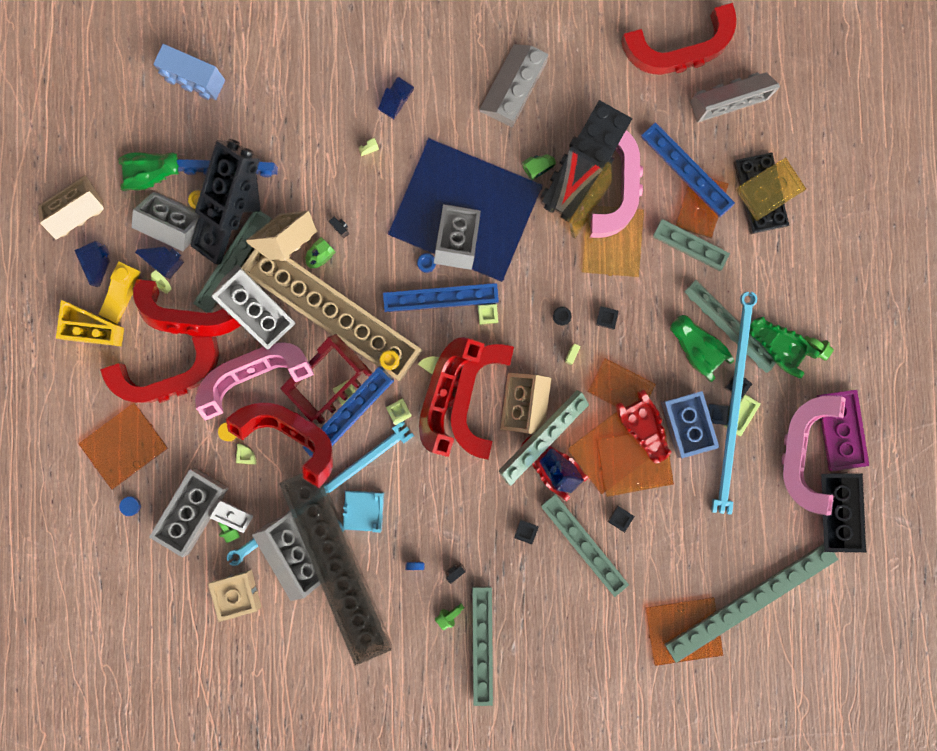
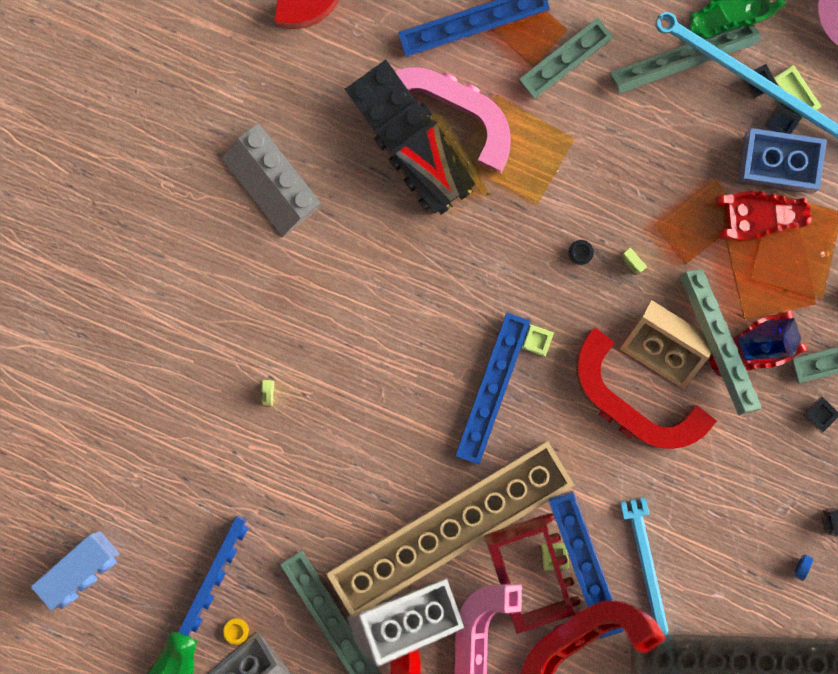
camera: 65 degrees left, 0 degrees up
black wedge [190,139,261,265] -> none
tan slope [246,211,317,261] -> none
bright green rock [305,237,335,268] -> none
black plate [329,216,349,239] -> none
medium azure piece [343,490,384,533] -> none
clear blue slope [378,77,414,120] -> none
yellow tile [380,350,400,370] -> none
yellowish green tile [386,398,412,425] -> none
clear blue piece [388,138,543,282] -> none
blue tile [417,253,436,273] -> none
yellowish green tile [418,356,439,375] -> none
red arch [419,337,484,457] -> none
light grey slope [434,204,481,270] -> none
bright green rock [522,154,556,180] -> none
black plate [595,306,619,330] -> none
green animal [670,315,735,382] -> none

